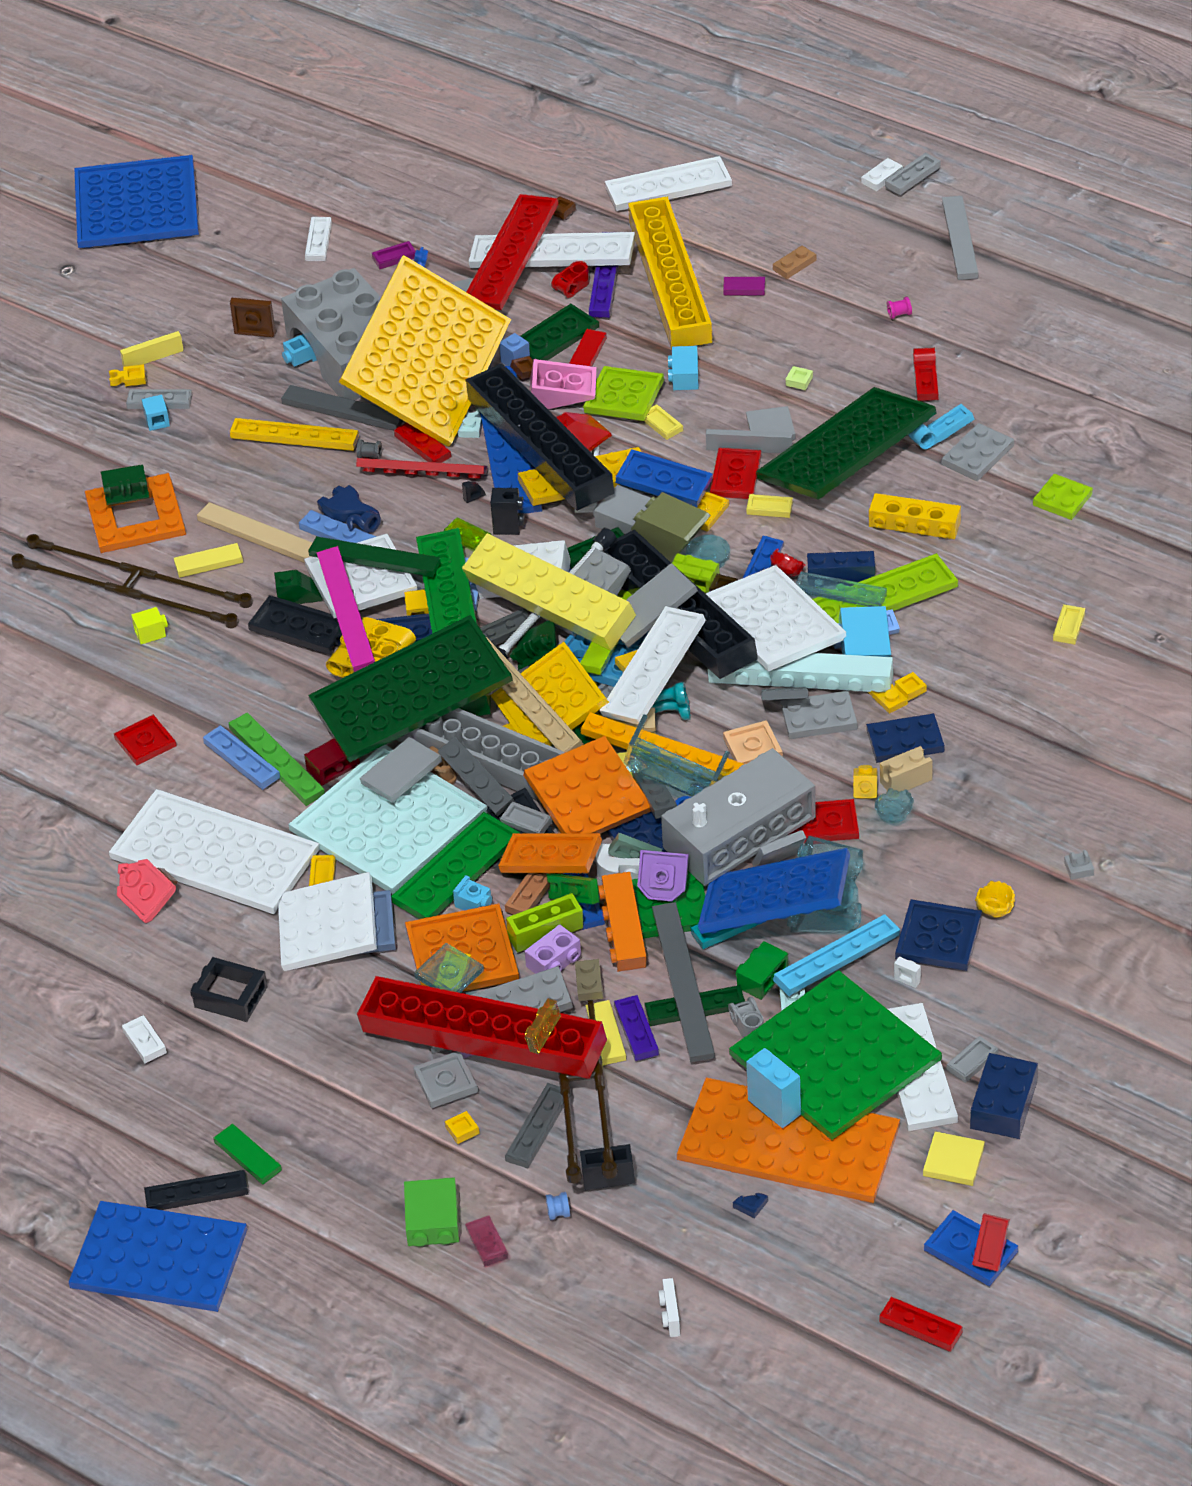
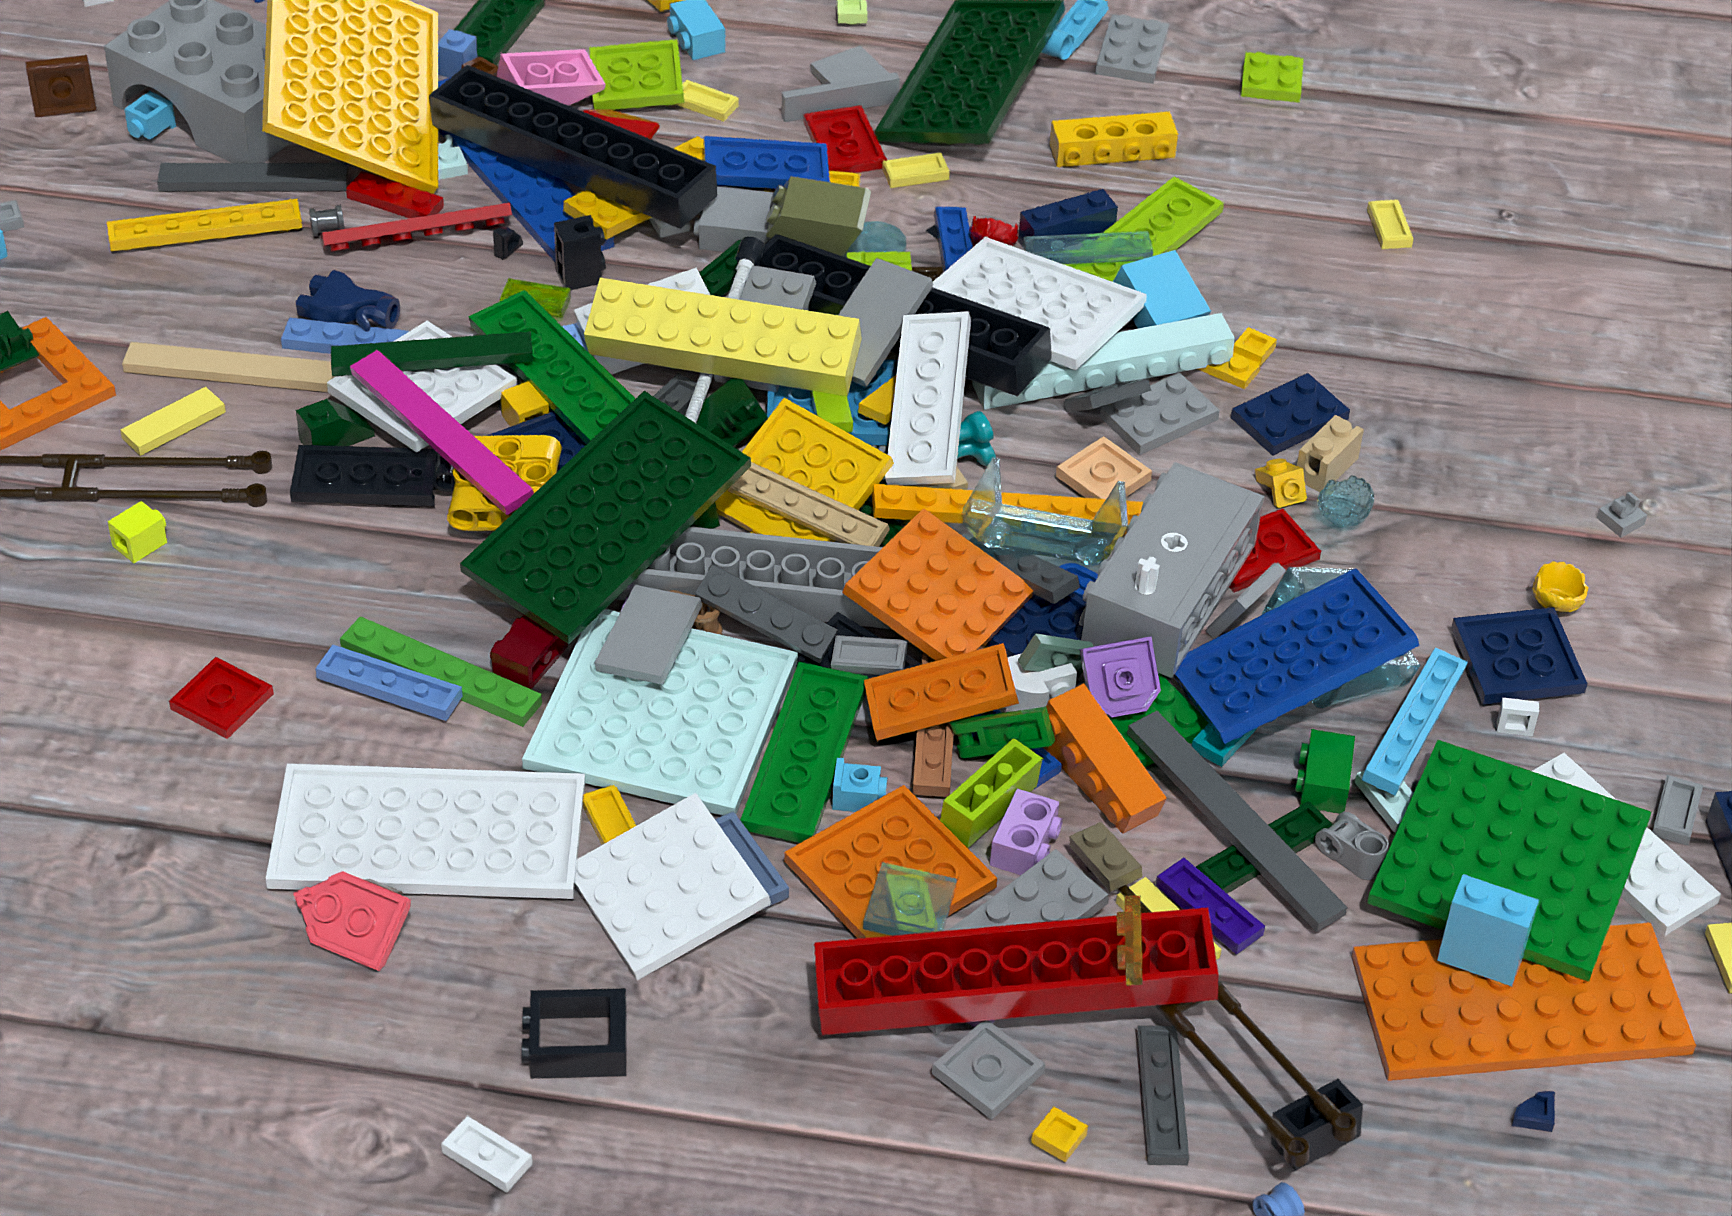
camera: 30 degrees left, 0 degrees up
red tile [569,329,607,367] -> none

